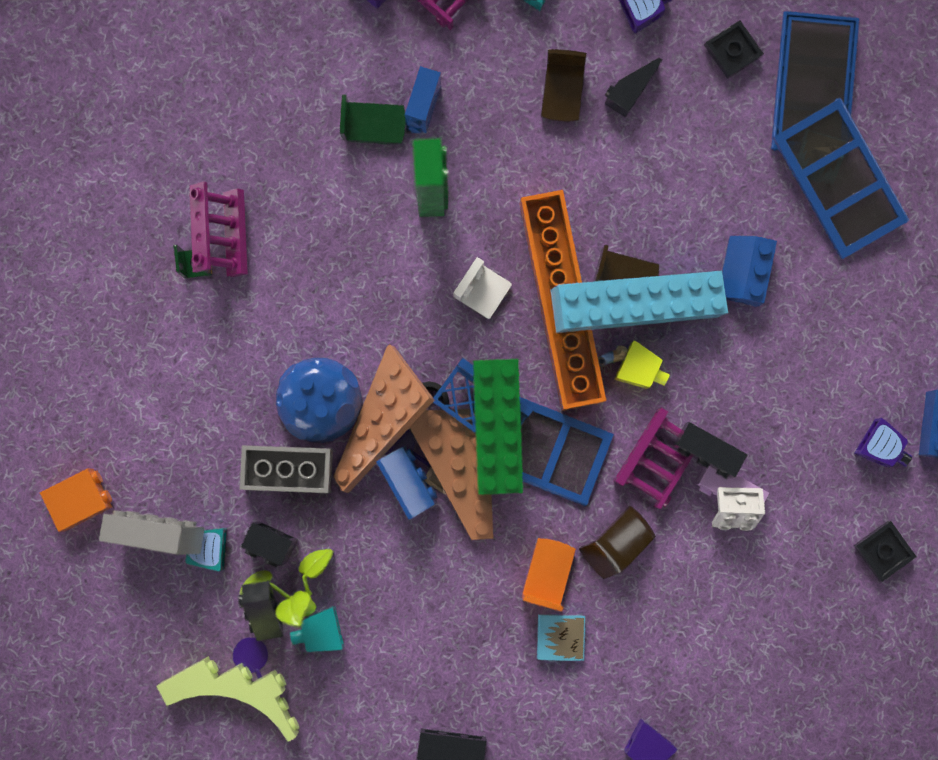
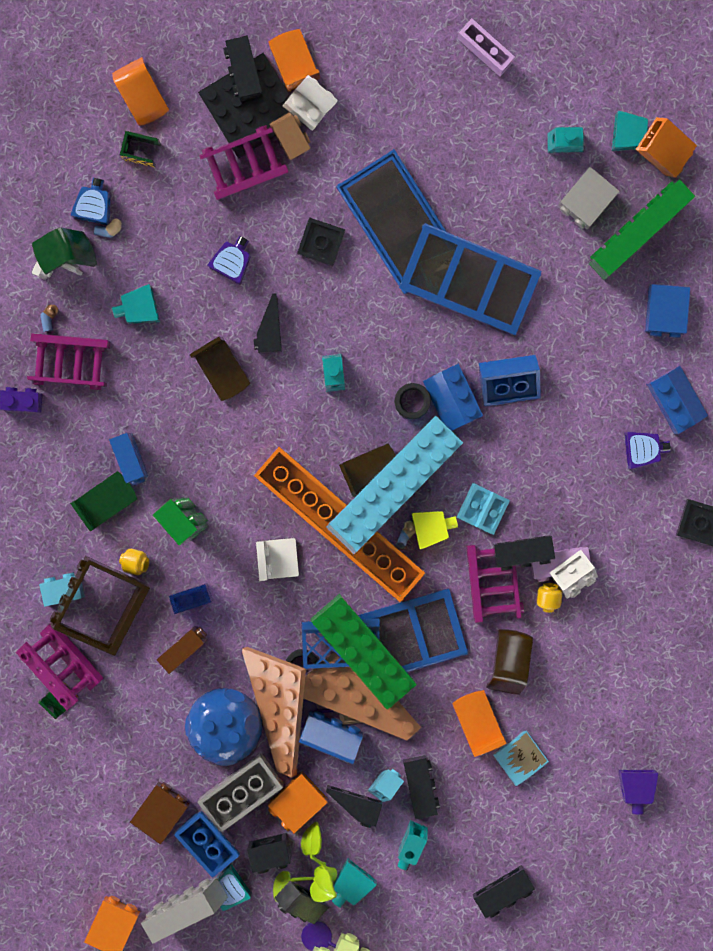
camera: 30 degrees left, 5 degrees up
none -> medium azure brick [39,572,85,607]
none -> dark brown window [50,556,150,656]
none -> yellow head [119,548,149,576]
none -> reddish brown brick [130,782,190,845]
none -> reddish brown brick [156,626,208,674]
none -> clear blue brick [169,583,213,614]
none -> blue slope [174,811,240,878]
none -> orange brick [268,771,328,834]
none -> teal torso [322,354,345,392]
none -> black slope [326,785,382,828]
none -> medium azure brick [367,769,404,802]
none -> black tyre [394,383,431,420]
none -> teal torso [397,820,428,870]
none -> black brick [403,755,440,819]
none -> medium azure slope [457,483,510,535]
none -> blue slope [479,355,541,406]
none -> yellow head [537,583,563,613]

